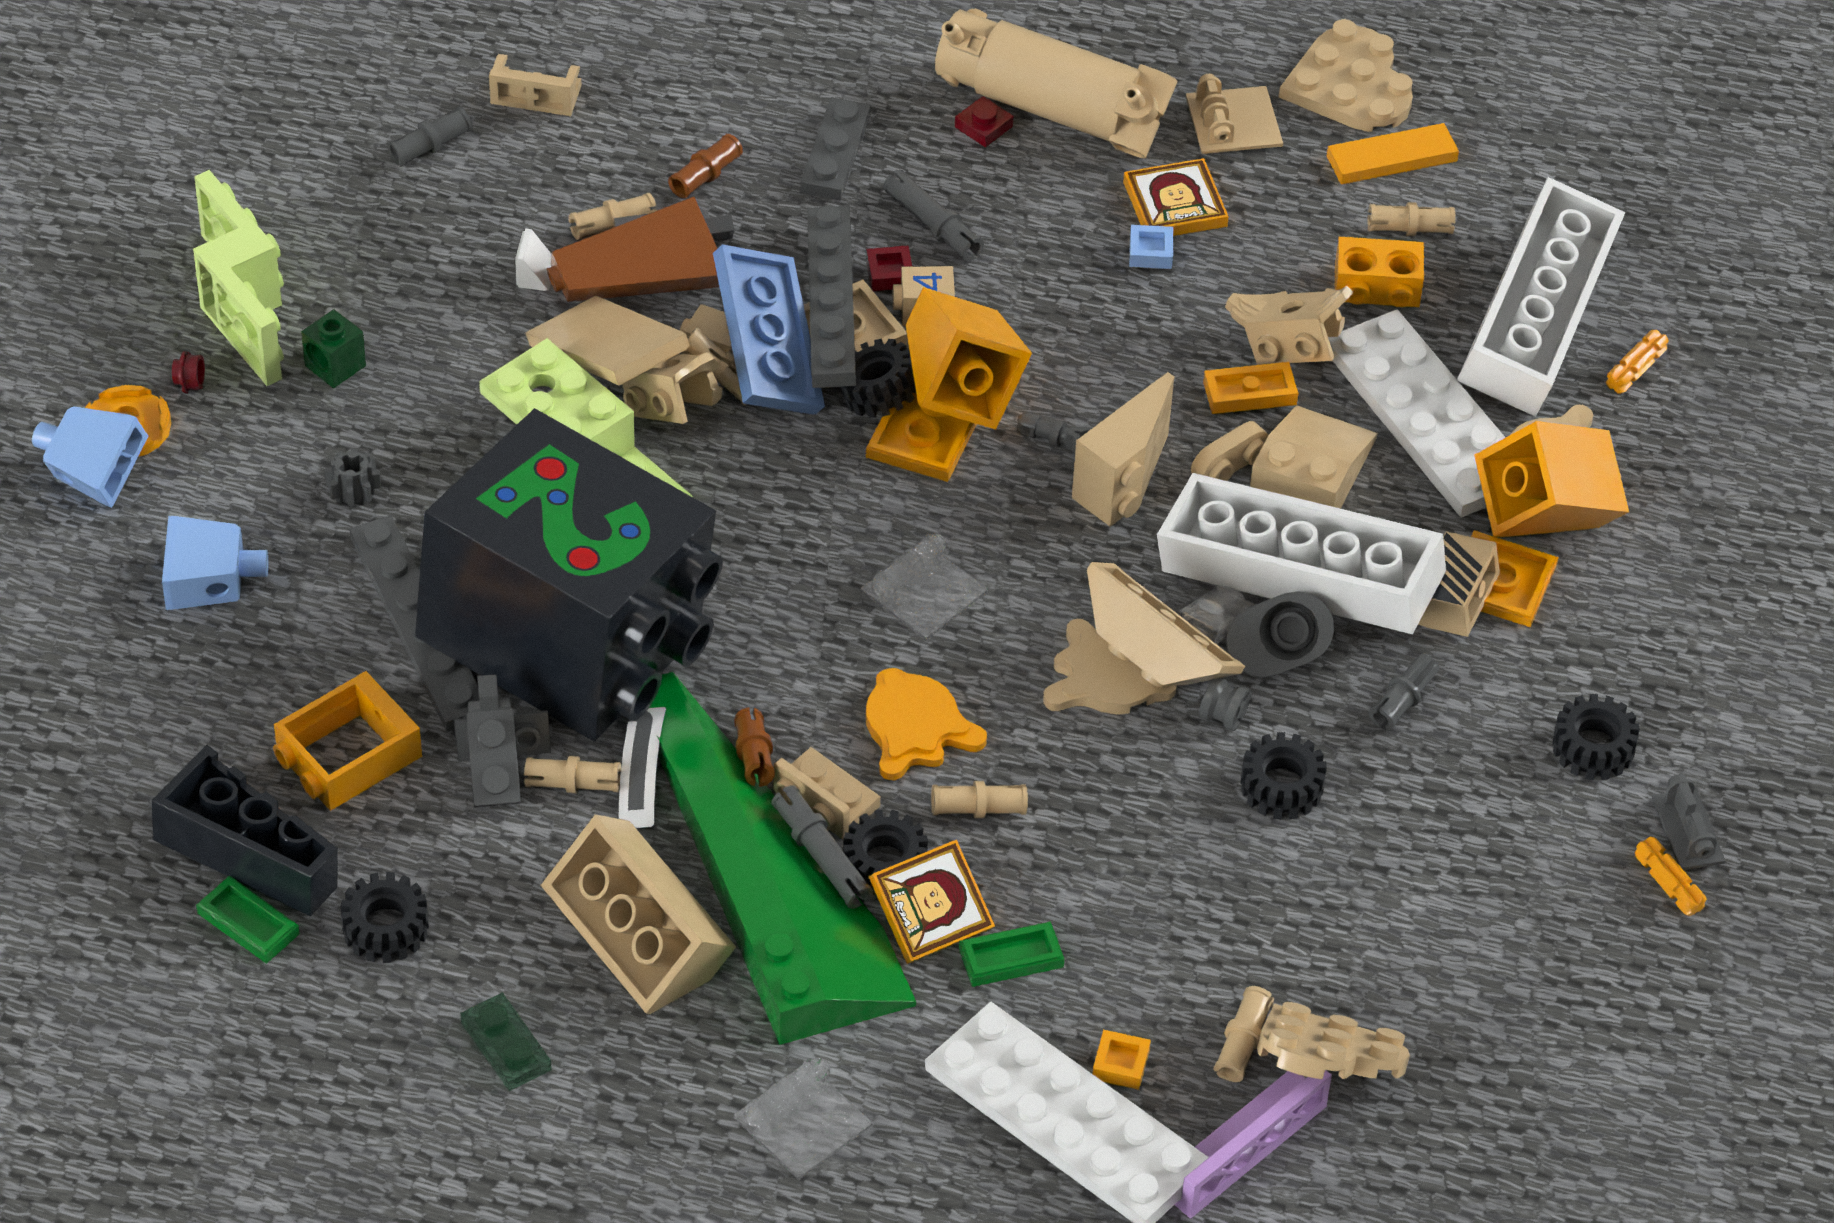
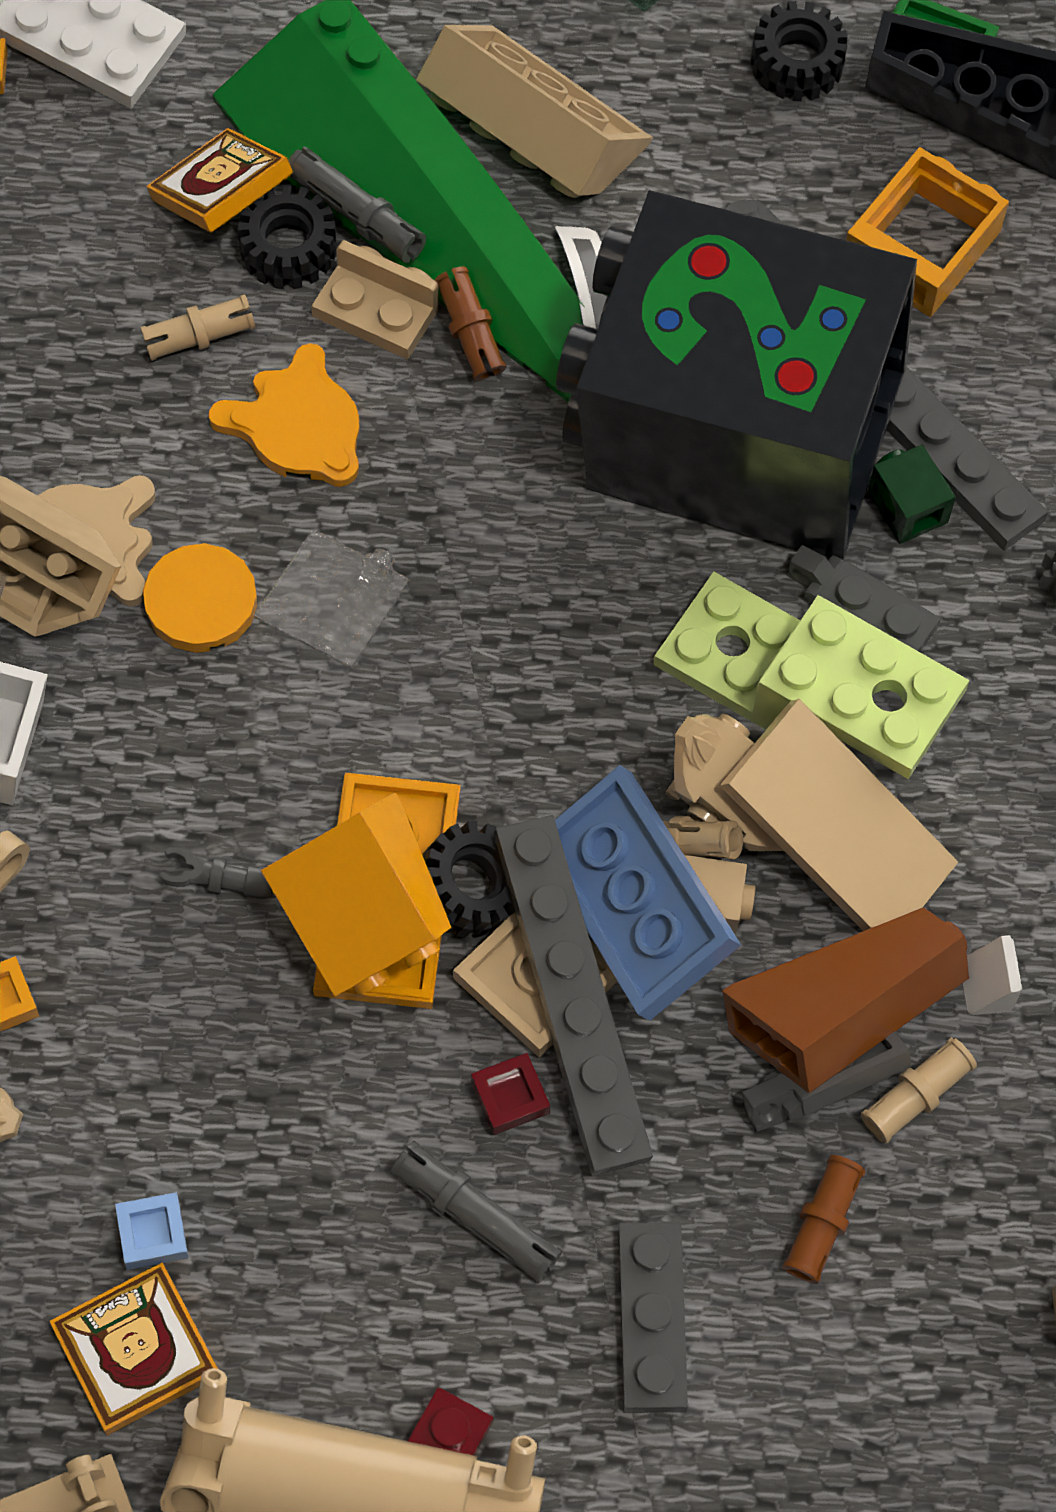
camera: 165 degrees right, 15 degrees up
tan brick [893,266,955,326] -> none
green tile [959,921,1065,987] -> none
tan slope [1072,372,1174,527] -> none
none -> light orange tile [143,543,258,653]

